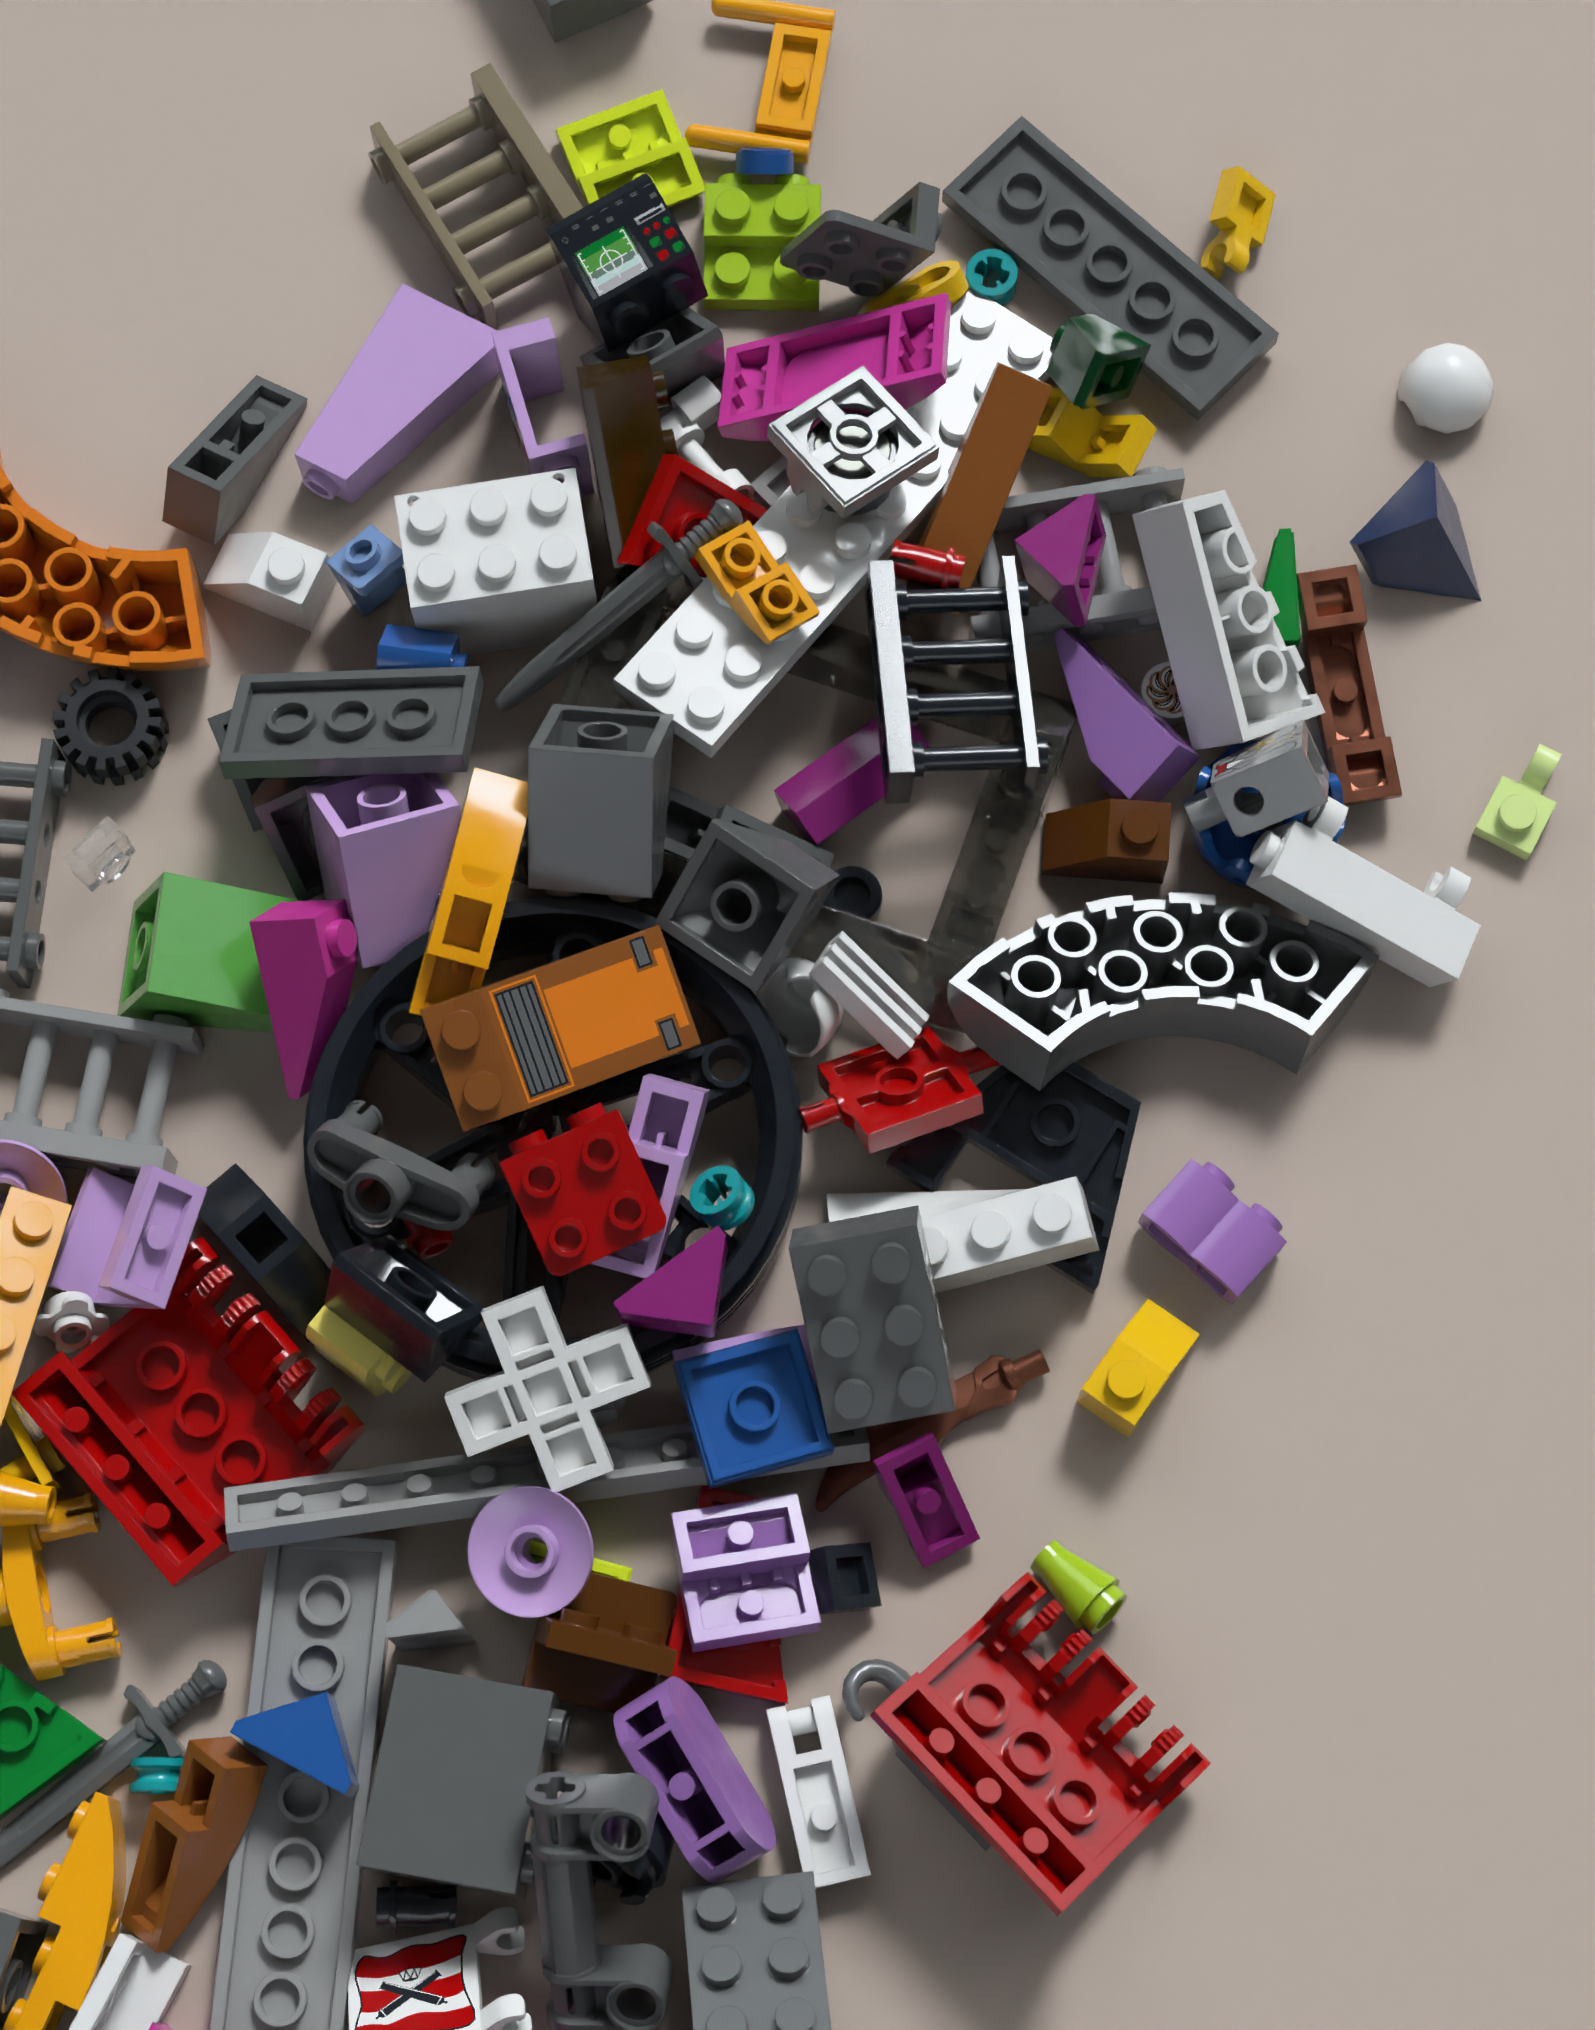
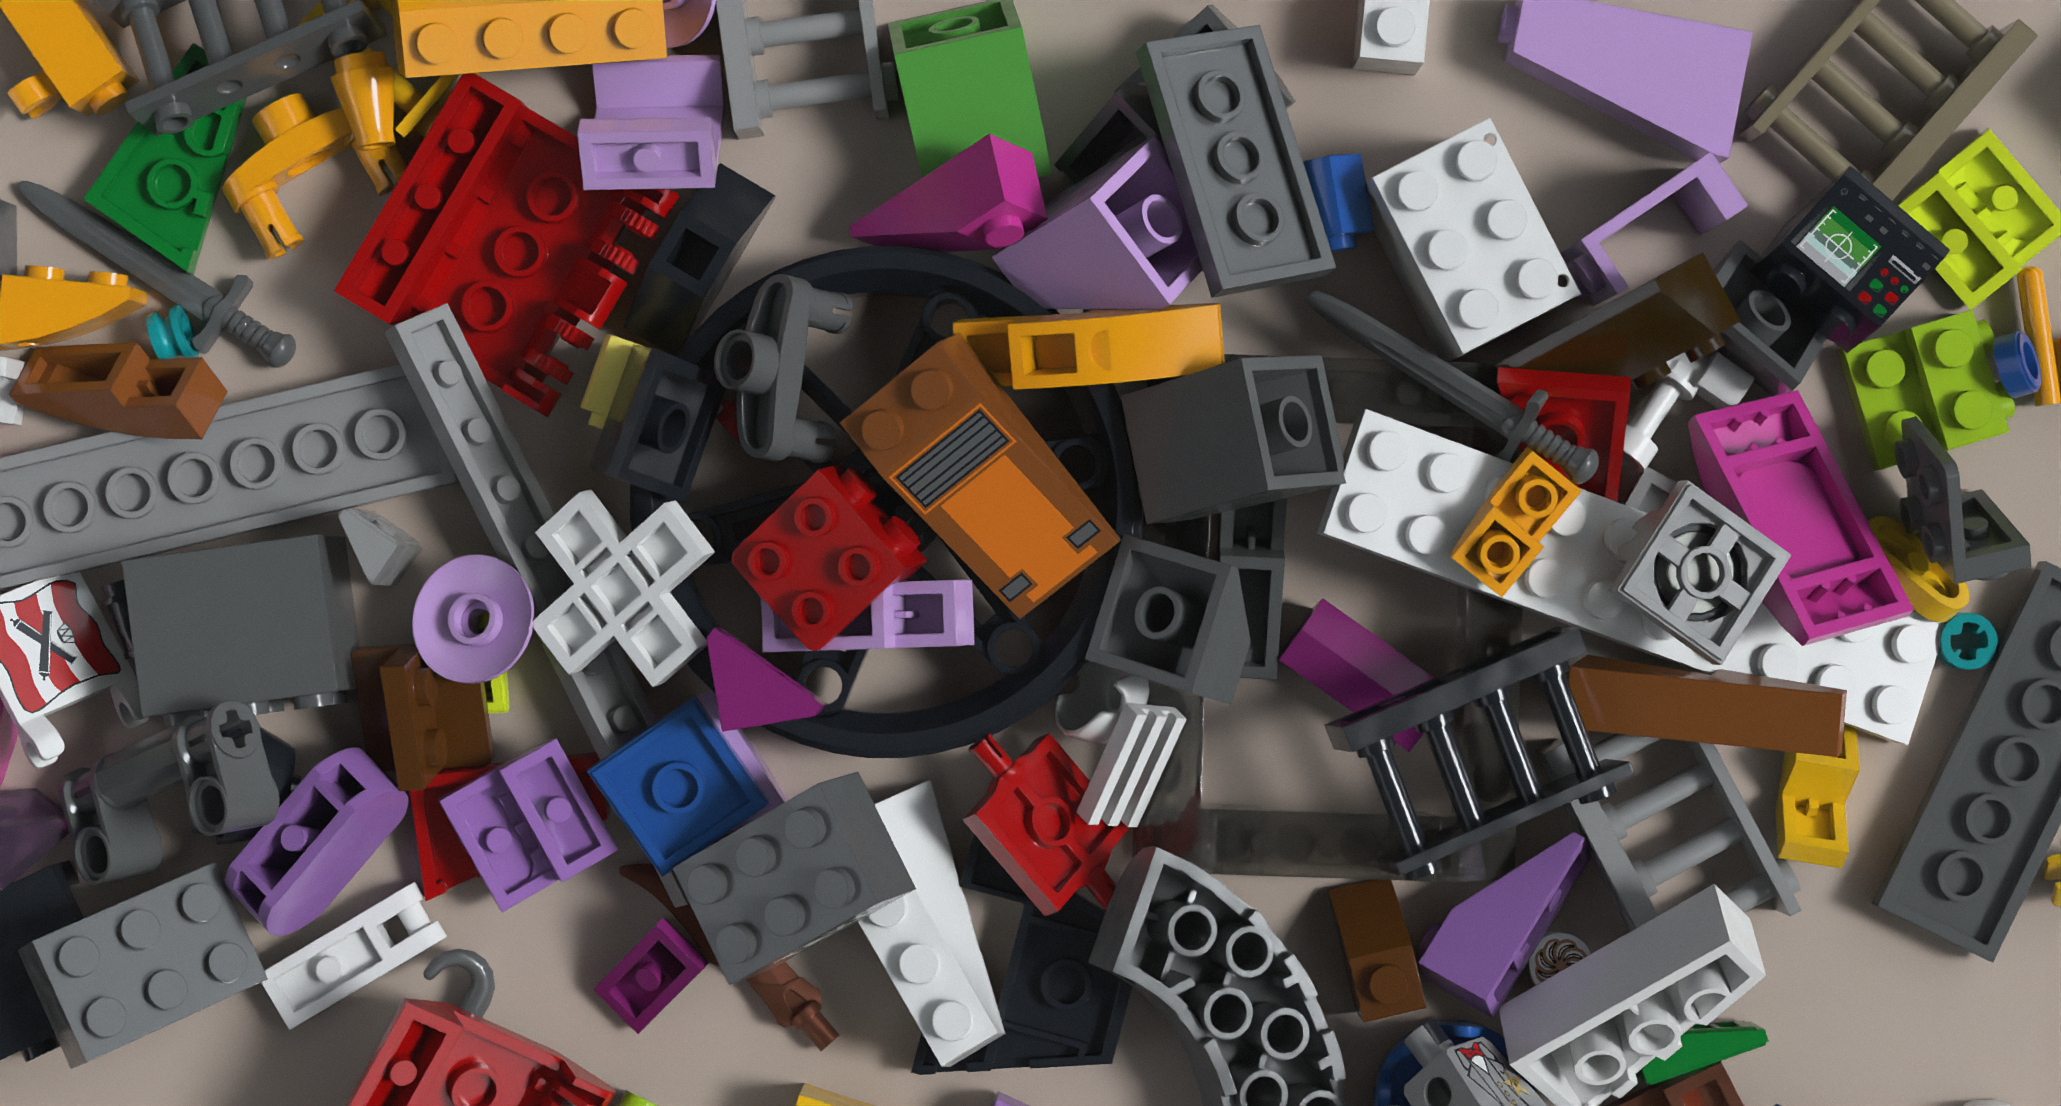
camera: 75 degrees right, 15 degrees up
white plate [33,1291,110,1353] -> none
blue slope [230,1692,360,1799] -> none
medium blue bracket [326,524,406,617] -> none
teal bush [689,1166,755,1231] -> none
black plate [808,1542,882,1615] -> none
black tile [822,866,882,930] -> none
red pin [891,539,966,589] -> none
magenta slope [1014,494,1107,626] -> none
dark green slope [1046,314,1151,409] -> none

